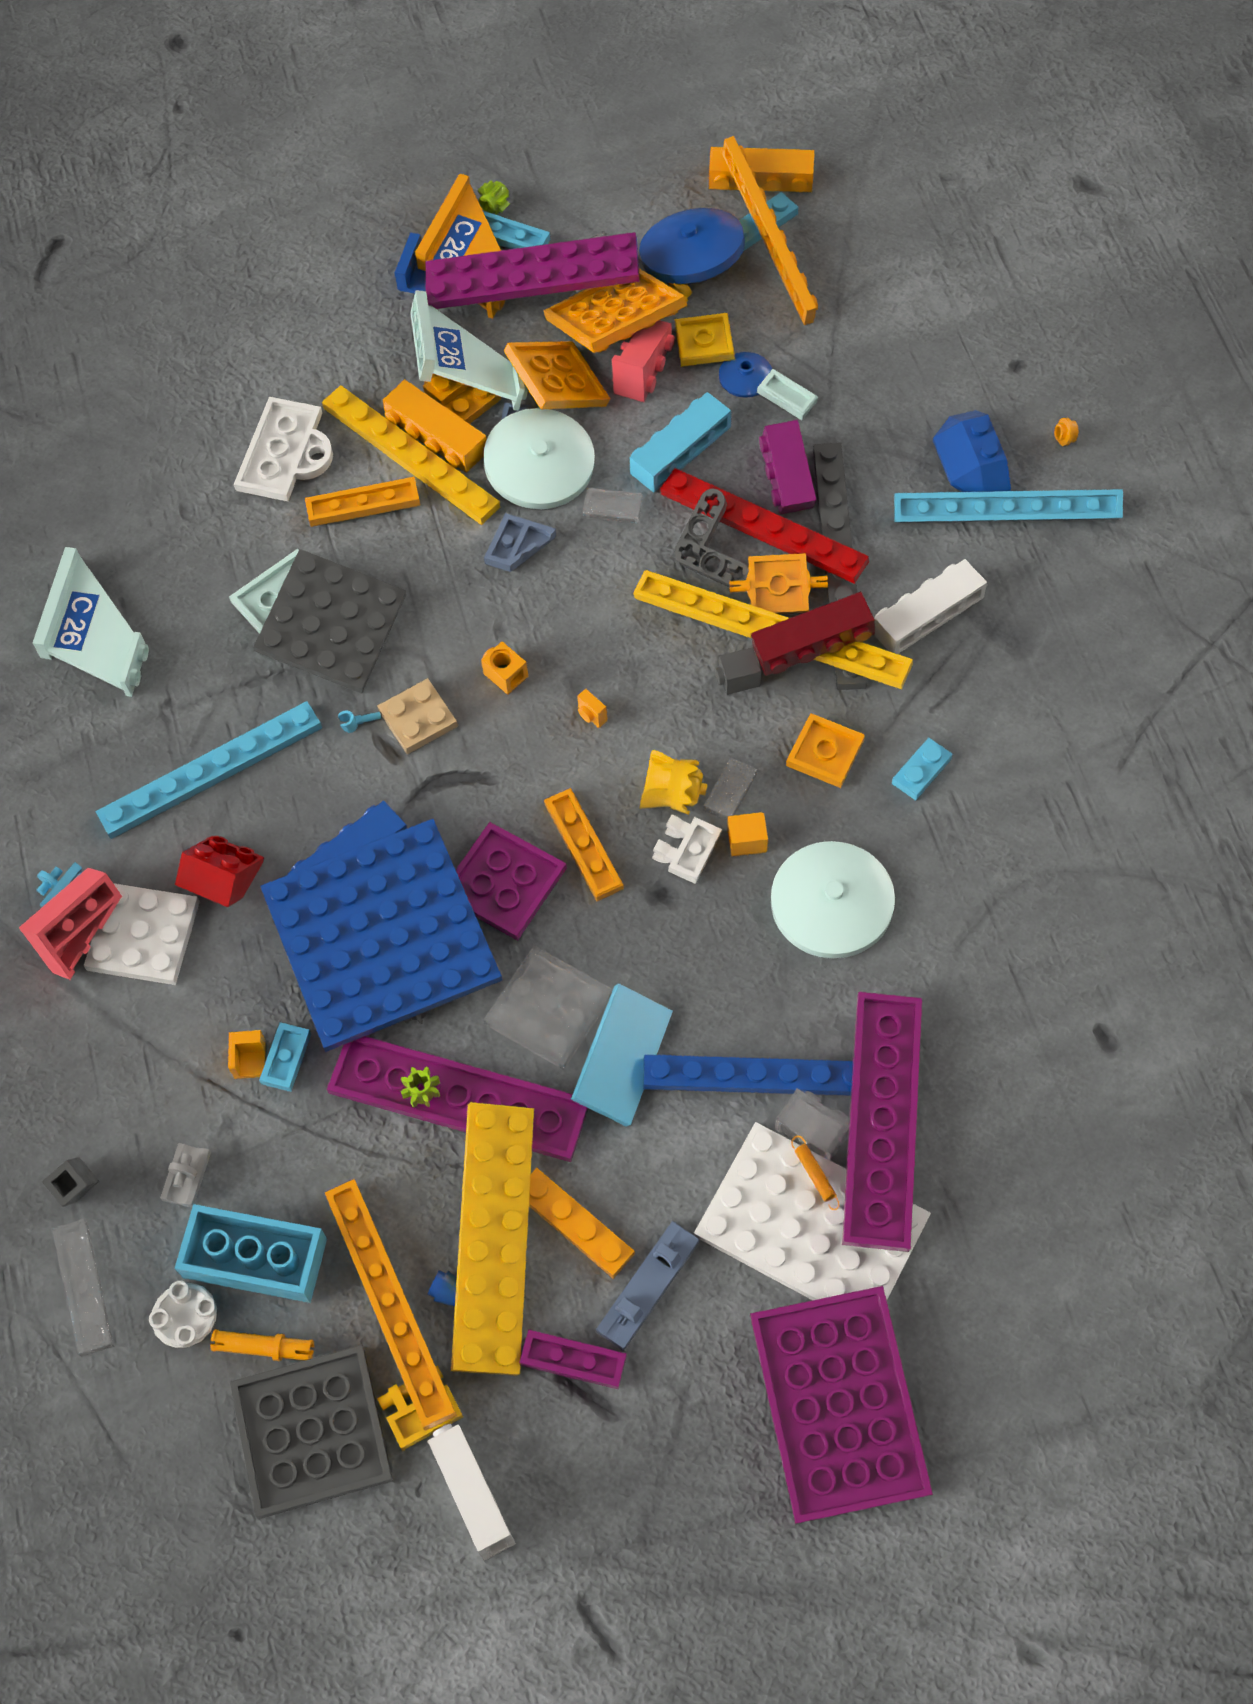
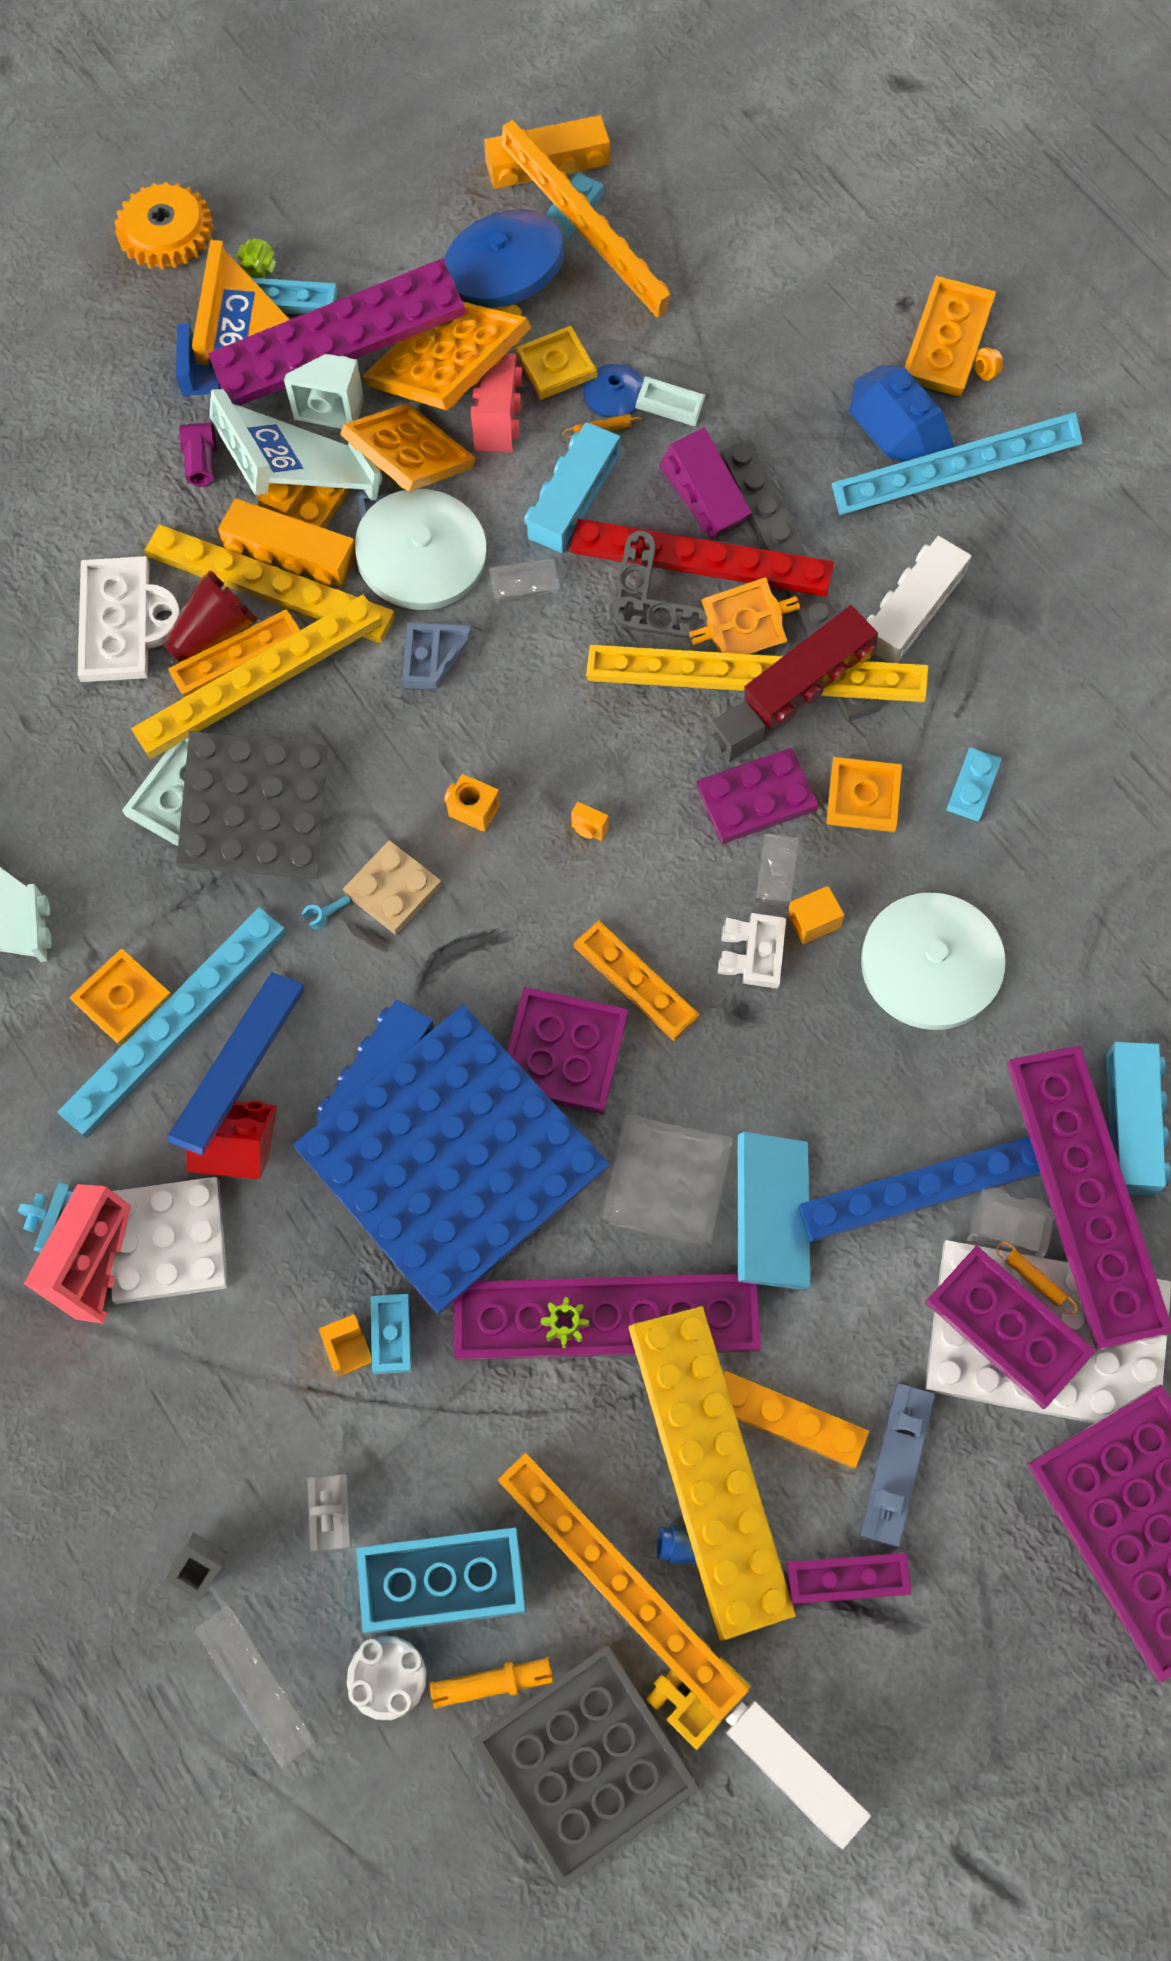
camera: 20 degrees left, 5 degrees up
yellow hat [640,750,707,815] -> none
none -> light orange plate [69,948,172,1047]
none -> light orange gear [114,182,214,270]
none -> yellow plate [131,594,382,760]
none -> dark red cone [163,569,258,662]
none -> blue tile [168,972,304,1155]
none -> magenta piece [179,422,217,487]
none -> light aqua slope [284,354,365,429]
none -> light orange piece [562,414,642,438]
none -> magenta plate [696,747,818,844]
none -> light orange plate [905,276,996,398]
none -> magenta plate [925,1245,1096,1410]
none -> medium azure brick [1106,1042,1170,1196]

